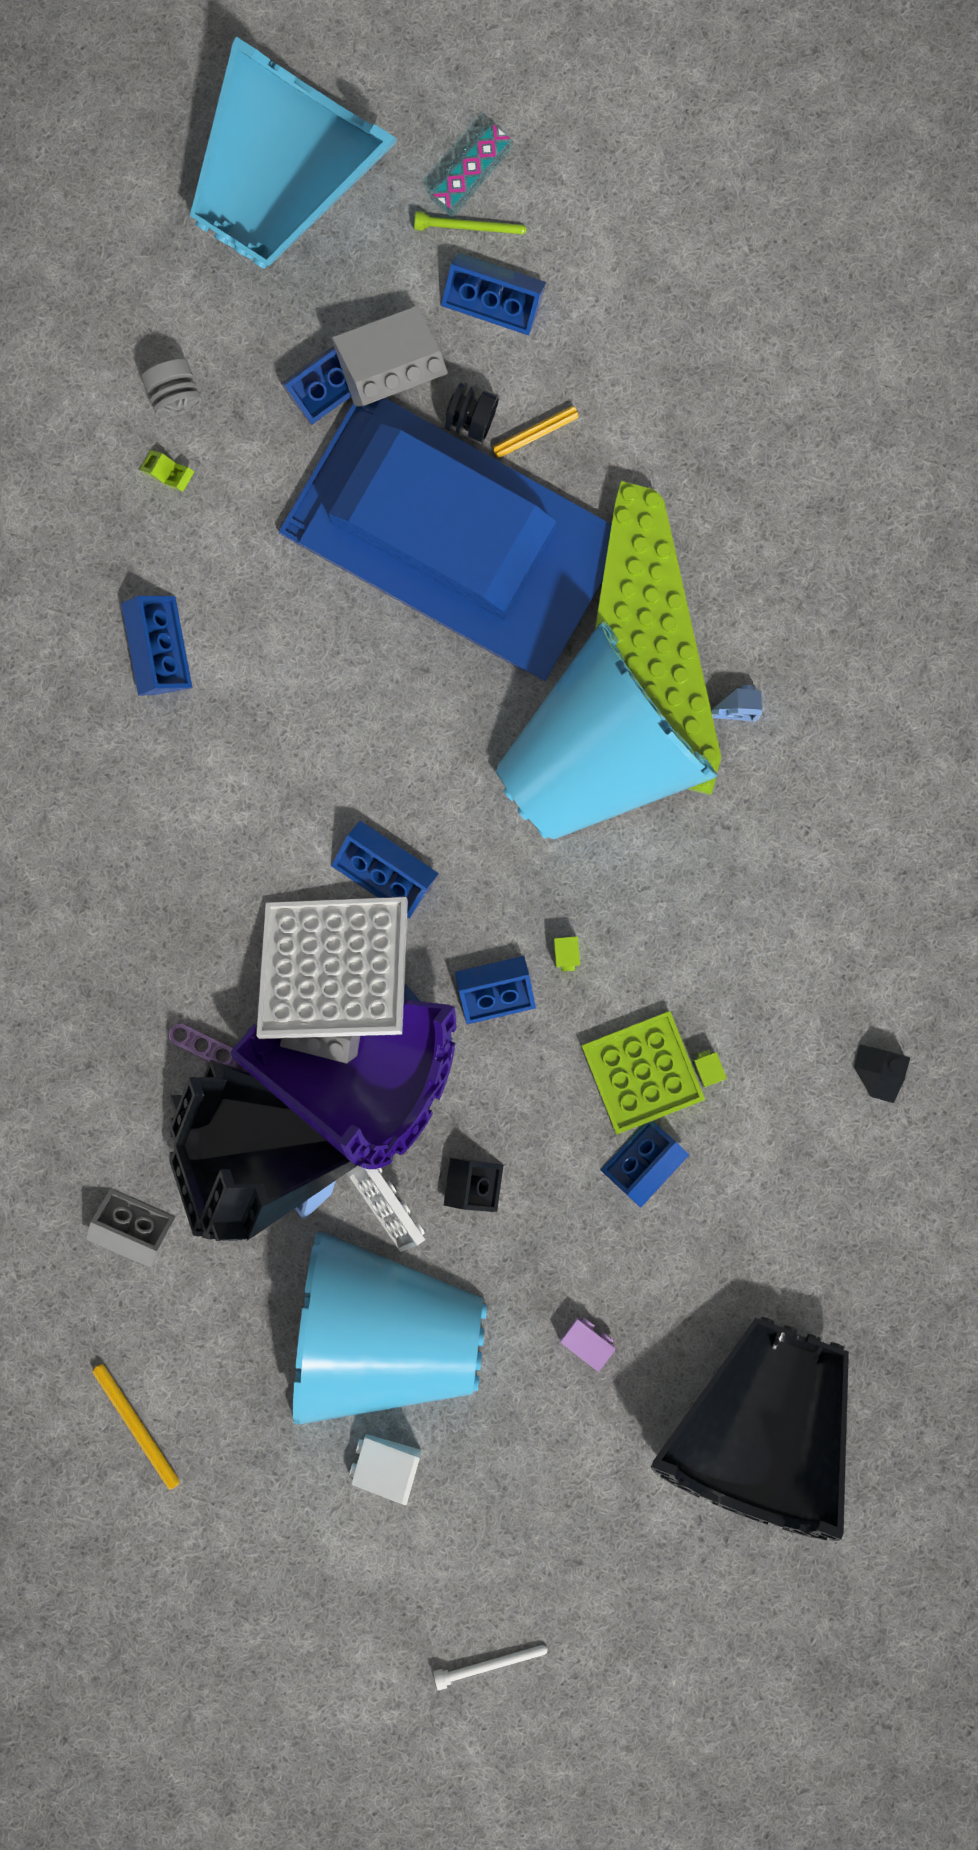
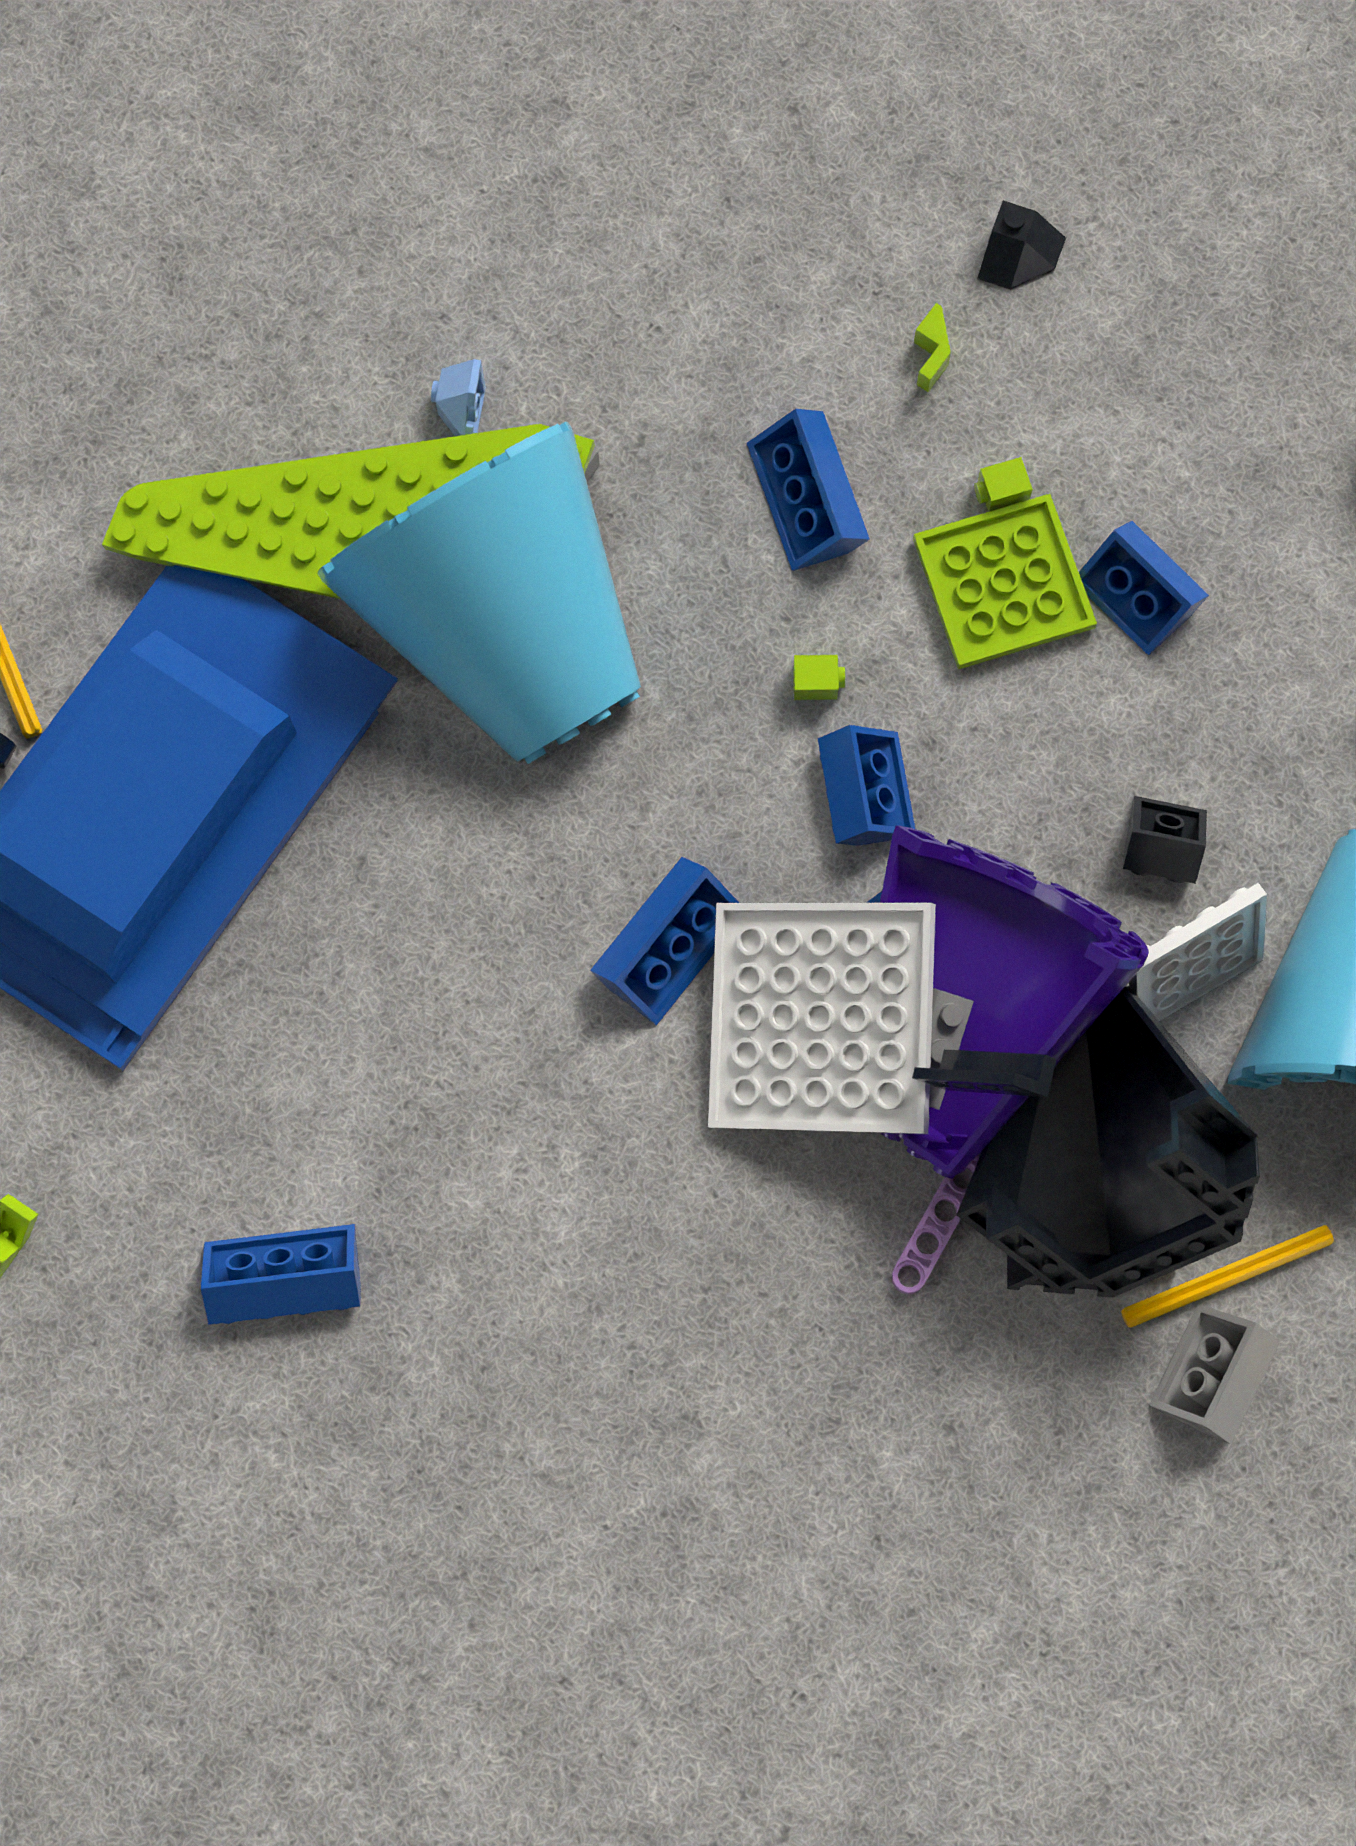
camera: 85 degrees left, 10 degrees down
none -> blue slope [747,408,870,571]
none -> black fence [912,1049,1056,1097]
none -> lime slope [914,303,951,392]
none -> yellow axle [1121,1225,1334,1328]

